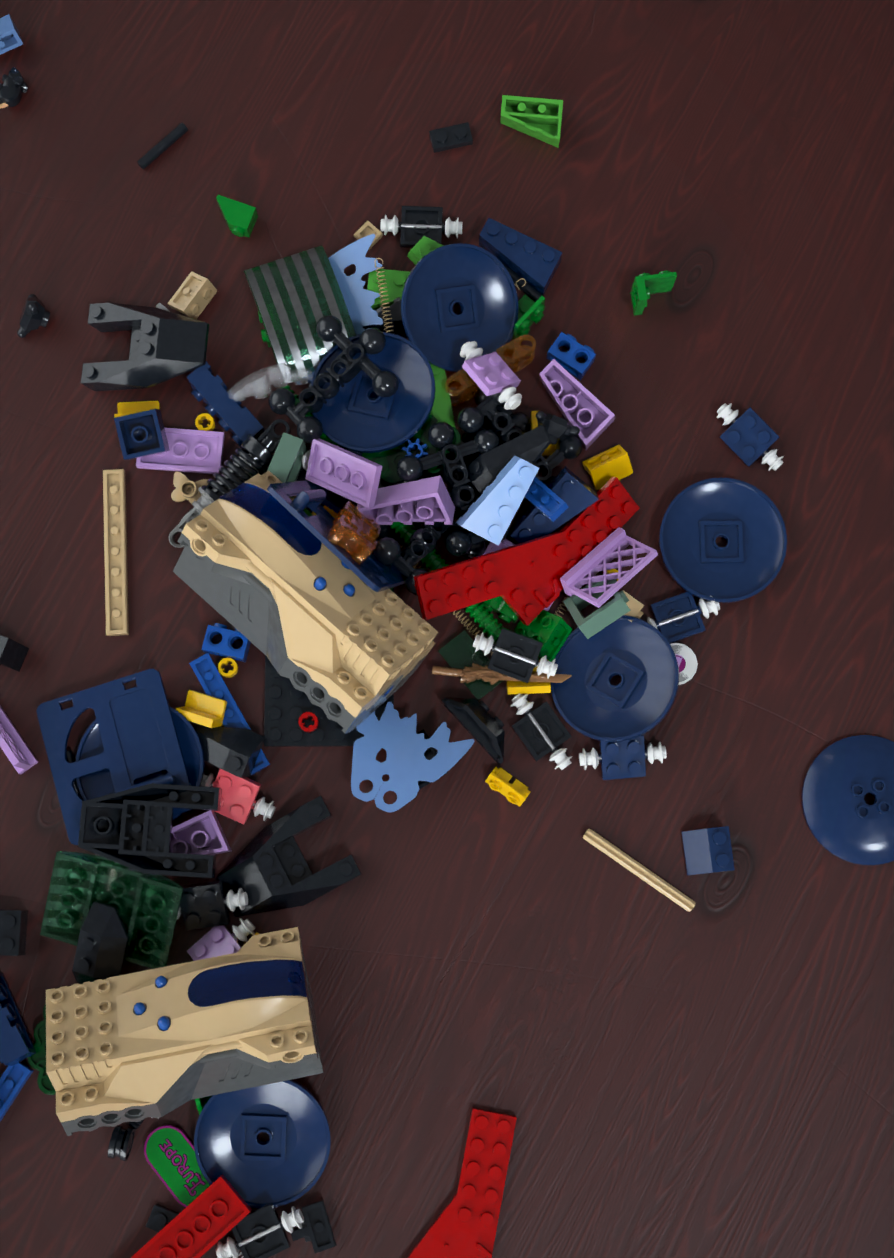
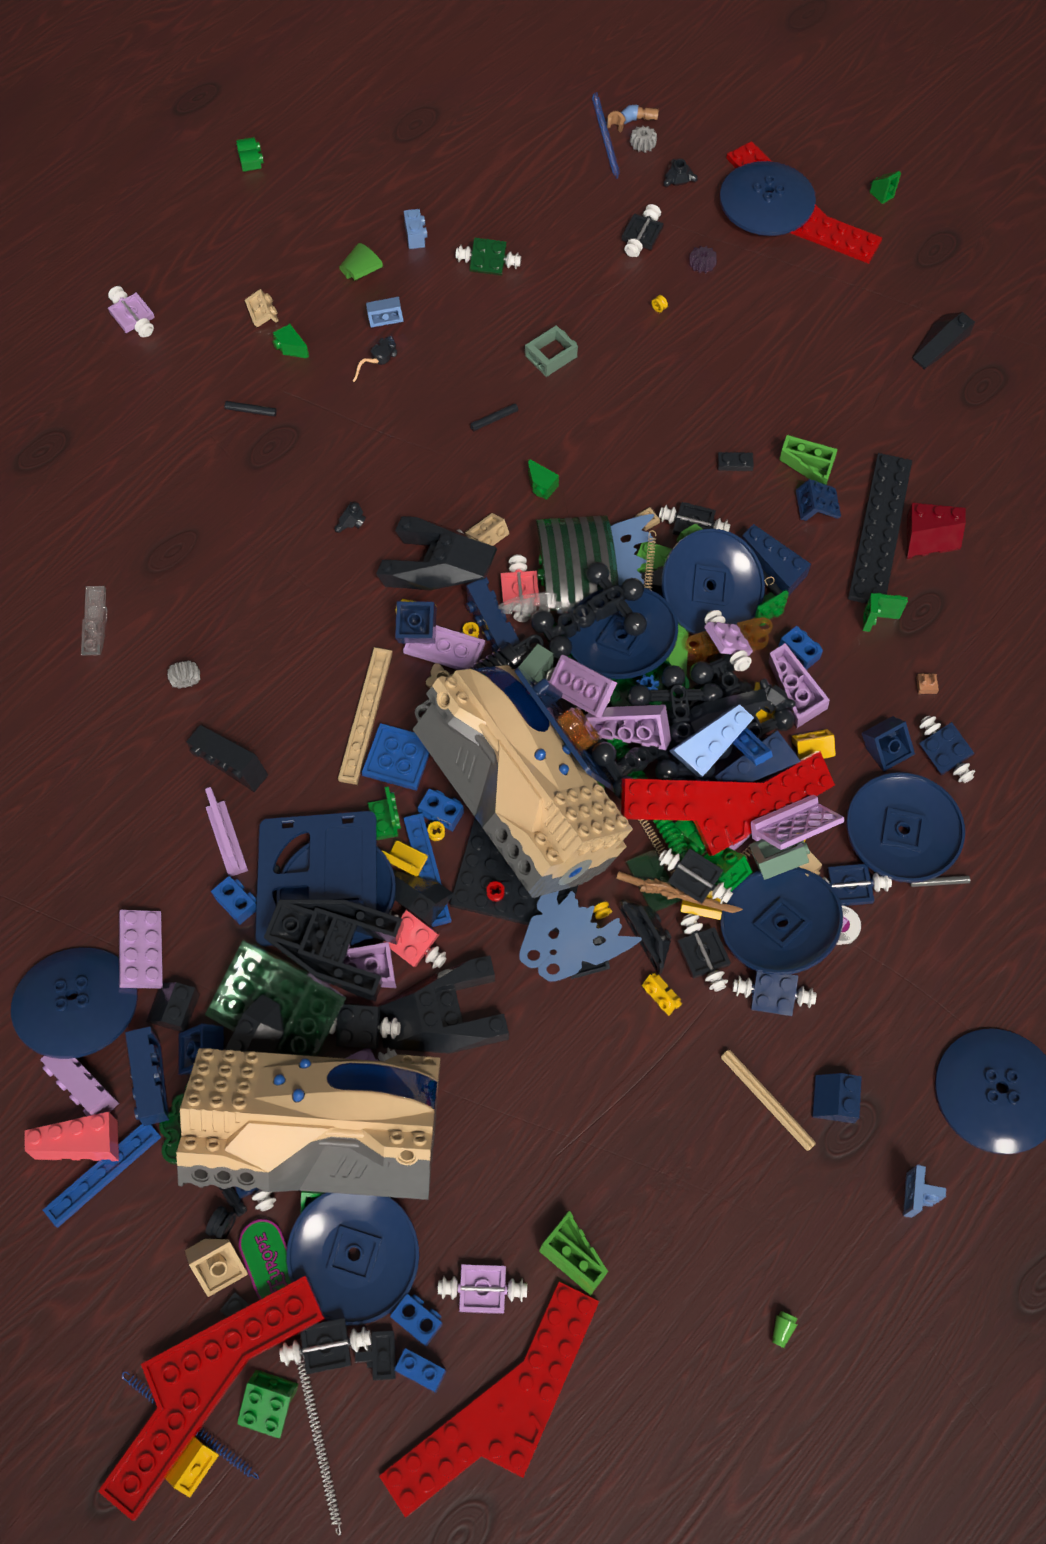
camera: 15 degrees right, 15 degrees down
none -> dark blue slope [178,1024,225,1075]
none -> tan slope [185,1239,248,1297]
none -> blue brick [211,876,257,925]
none -> blue plate [362,723,430,791]
none -> green bracket [368,786,401,840]
none -> blue brick [390,1294,443,1347]
none -> blue brick [395,1348,447,1393]
none -> lavender plate [438,1265,527,1314]
none -> coral plate [501,555,540,622]
none -> sand green window [525,325,578,377]
none -> bright green wedge [539,1211,608,1295]
none -> yellow bush [593,902,612,919]
none -> bright green cone [772,1311,798,1348]
none -> dark blue bracket [796,479,841,521]
none -> black plate [848,453,912,604]
none -> dark blue slope [862,716,915,771]
none -> medium blue bracket [903,1165,946,1218]
none -> dark red wedge [907,503,966,559]
none -> dark grey bar [909,875,970,887]
none -> nougat tile [916,674,939,694]

